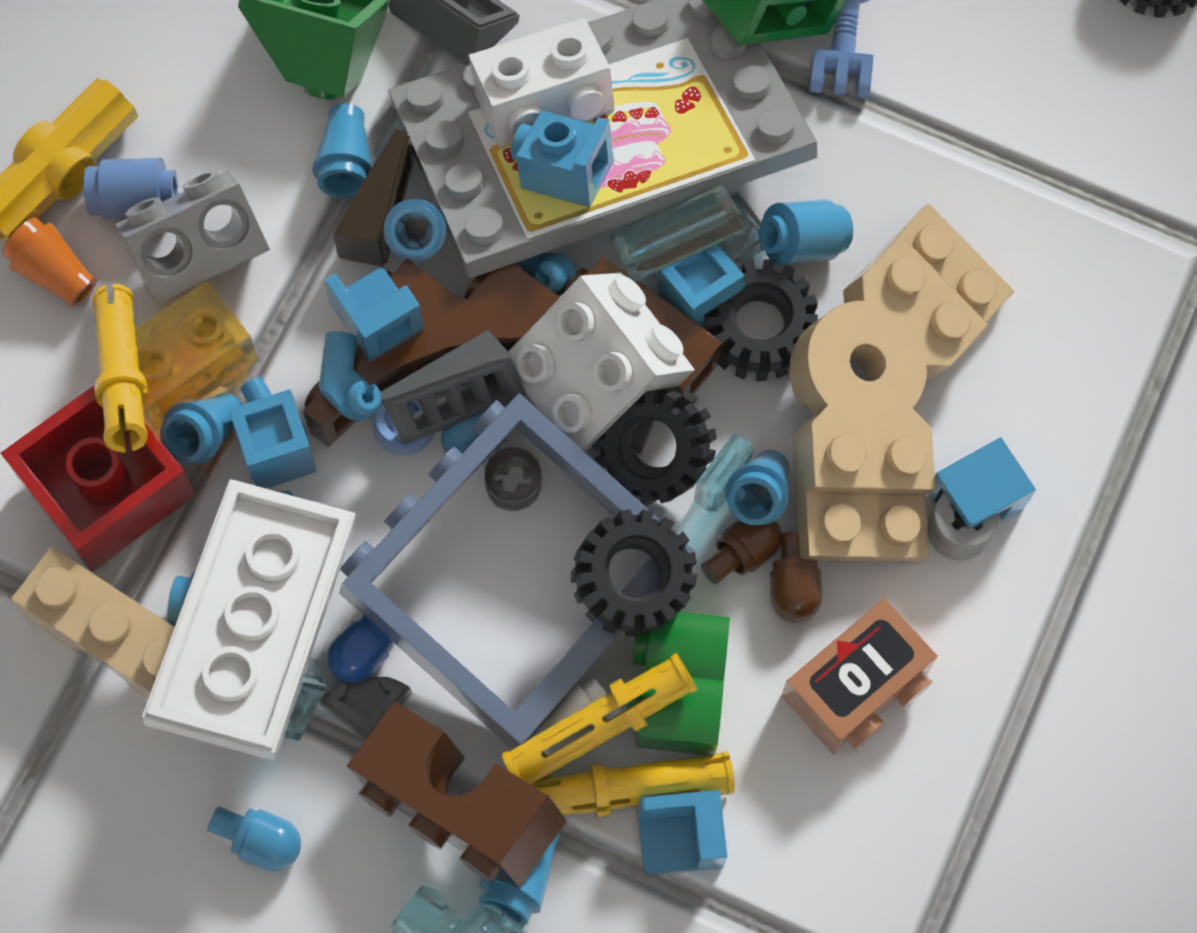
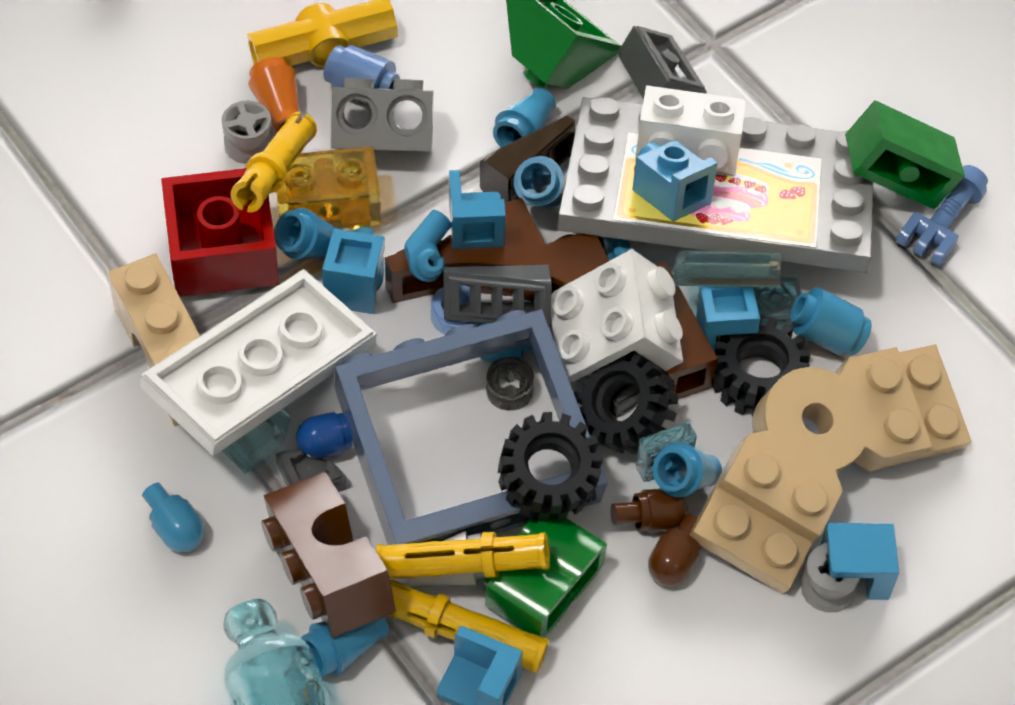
camera: 30 degrees right, 15 degrees down
brick [781,598,938,754] -> none
none -> light grey wheel [221,100,273,164]

